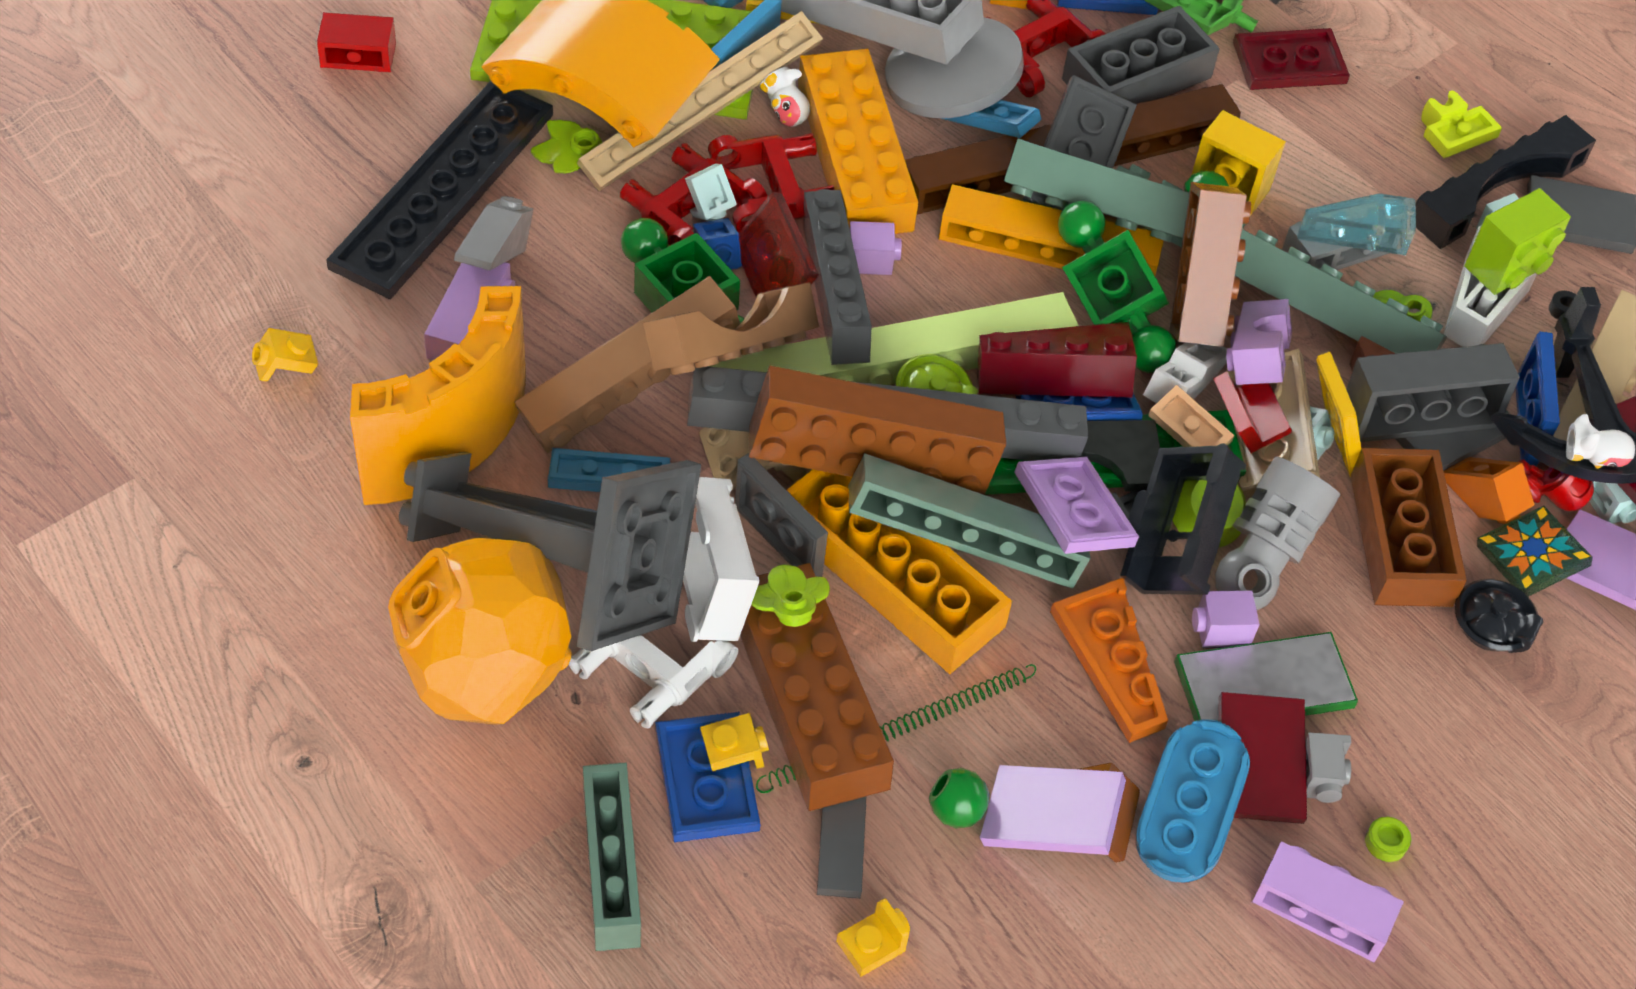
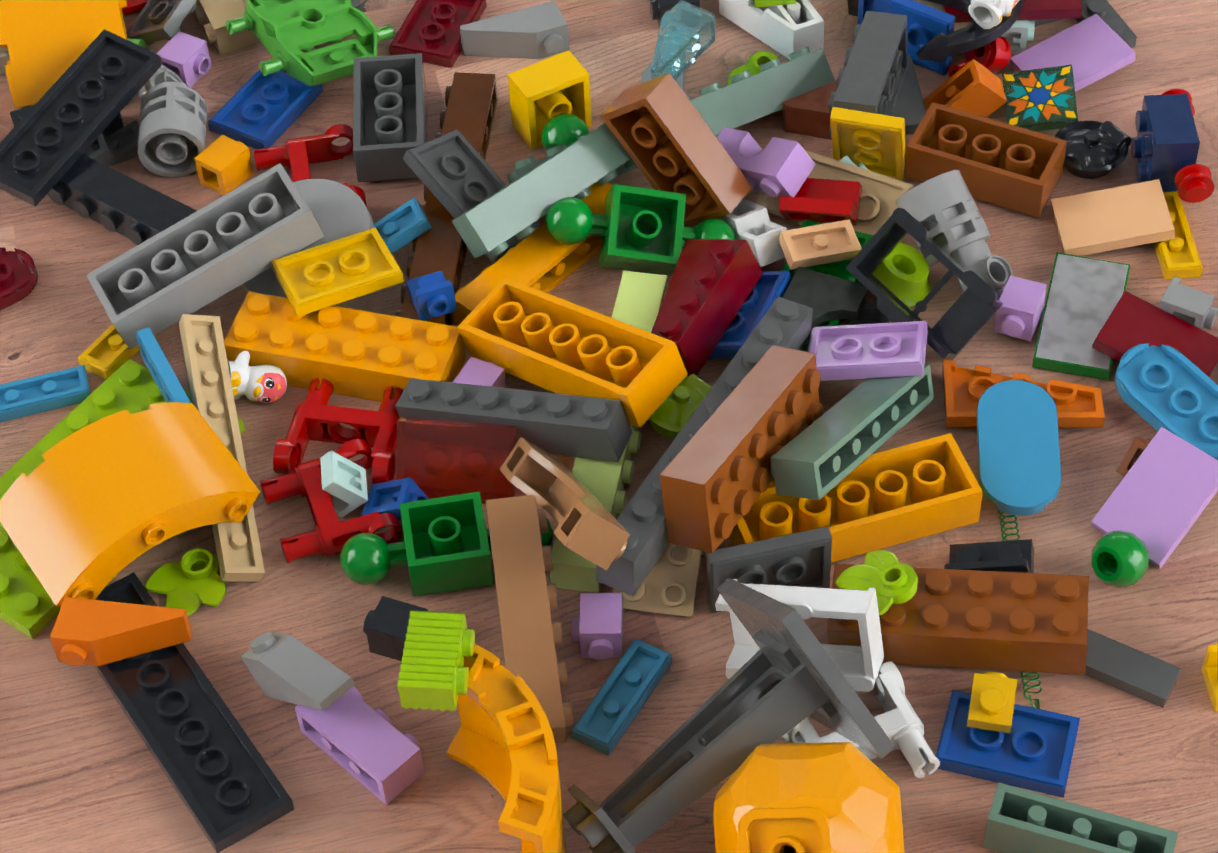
camera: 55 degrees left, 5 degrees down
none -> orange slope [50,597,193,666]
none -> yellow tile [271,227,404,317]
none -> black brick [363,596,428,661]
none -> lime brick [397,610,475,712]
none -> blue bracket [406,270,457,321]
none -> light orange brick [457,277,688,428]
none -> light grey slope [460,1,569,59]
none -> lavender brick [572,593,623,660]
none -> black bracket [944,539,1034,573]
none -> dark azure tile [976,380,1061,516]
none -> light nougat tile [1051,179,1175,256]
none -> dark blue brick [1131,89,1215,203]
none -> yellow tile [1153,191,1203,280]

